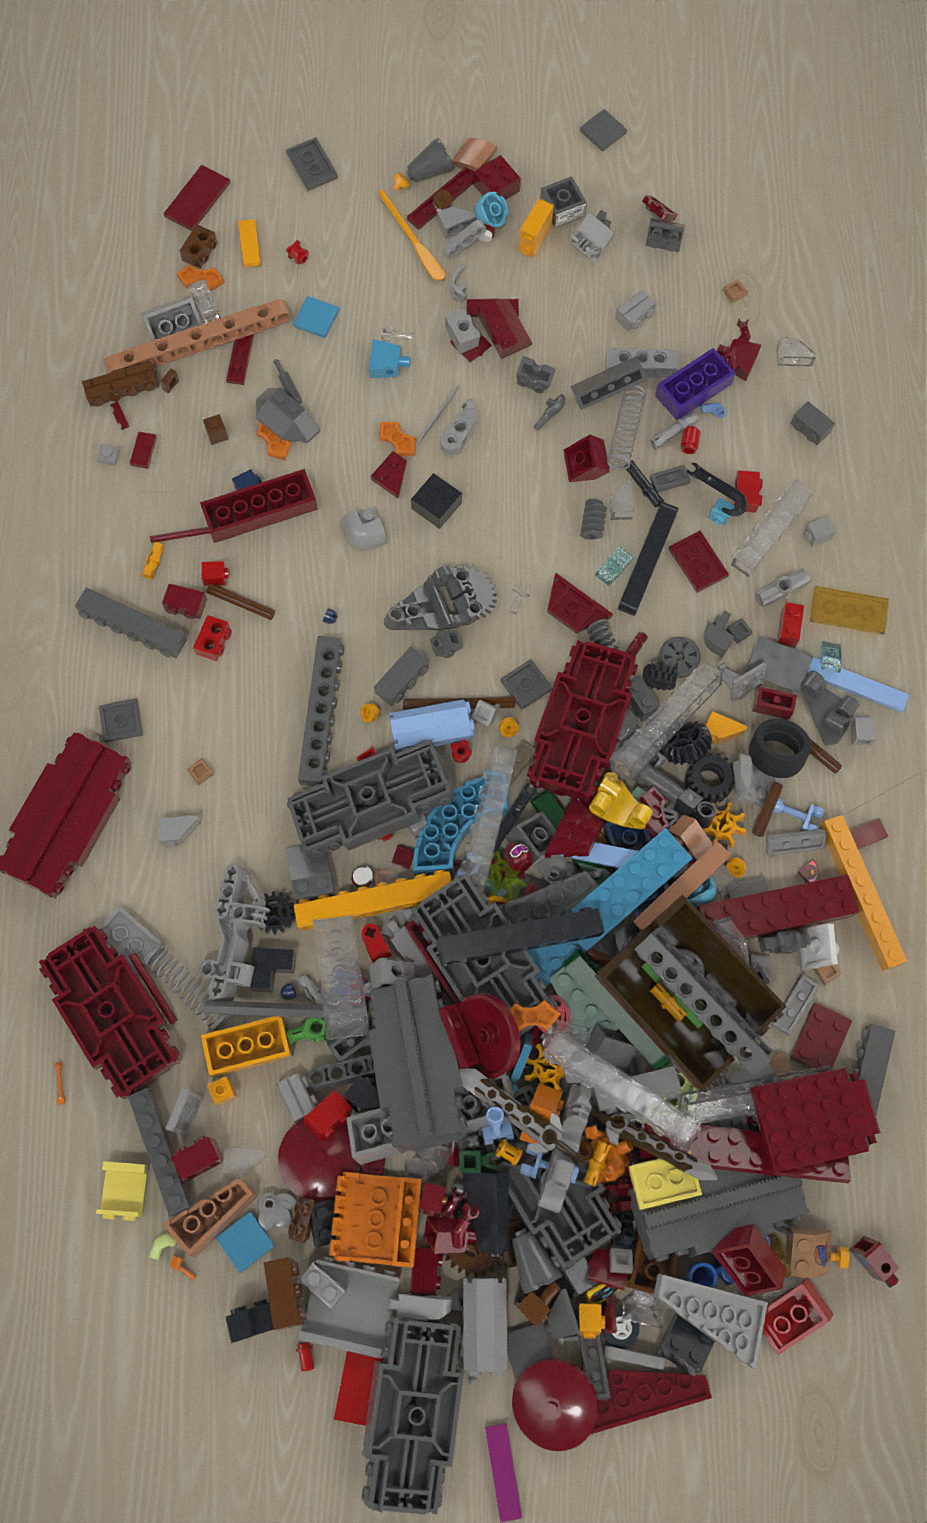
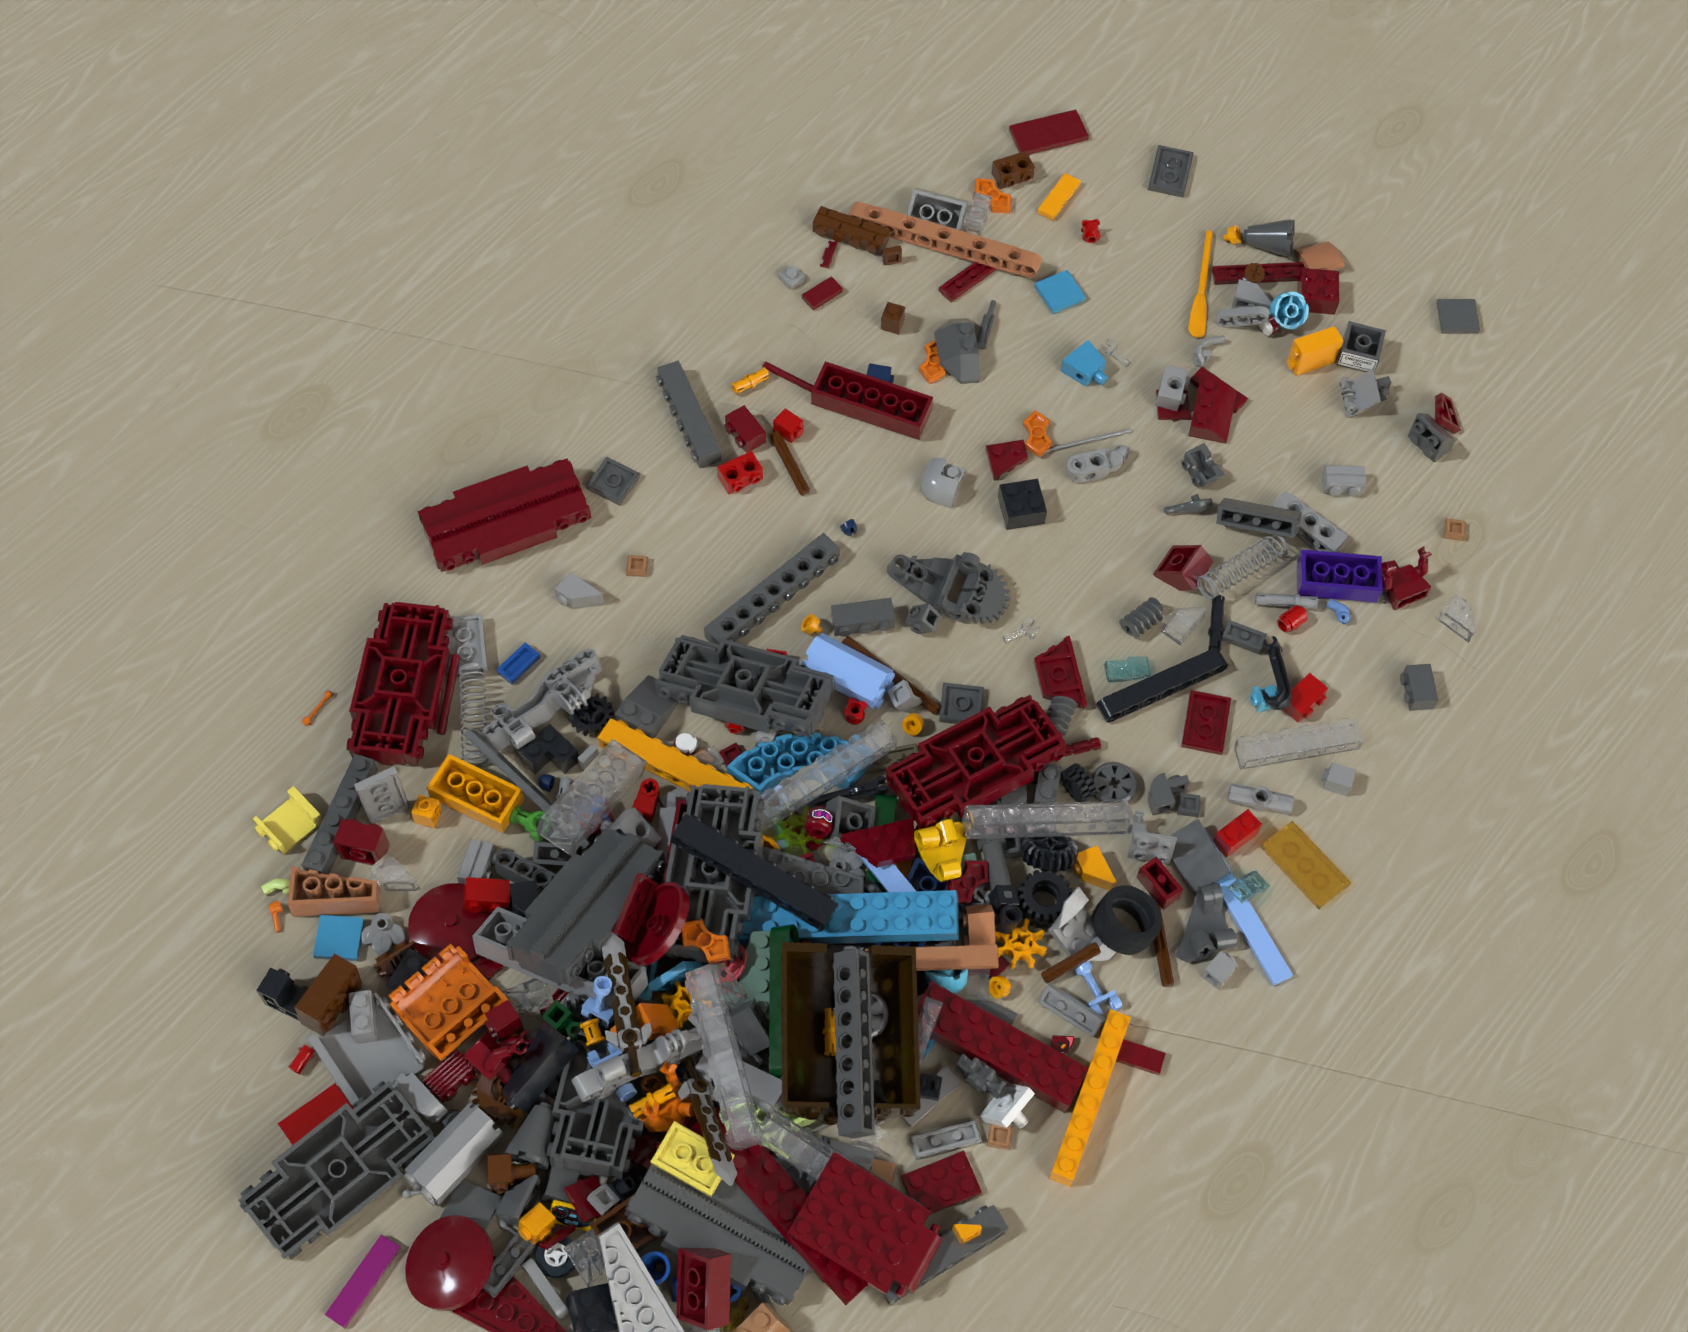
camera: 40 degrees right, 10 degrees down
none -> blue tile [496,642,541,685]
none -> light grey tile [578,744,599,772]
none -> light orange slope [952,1224,982,1244]

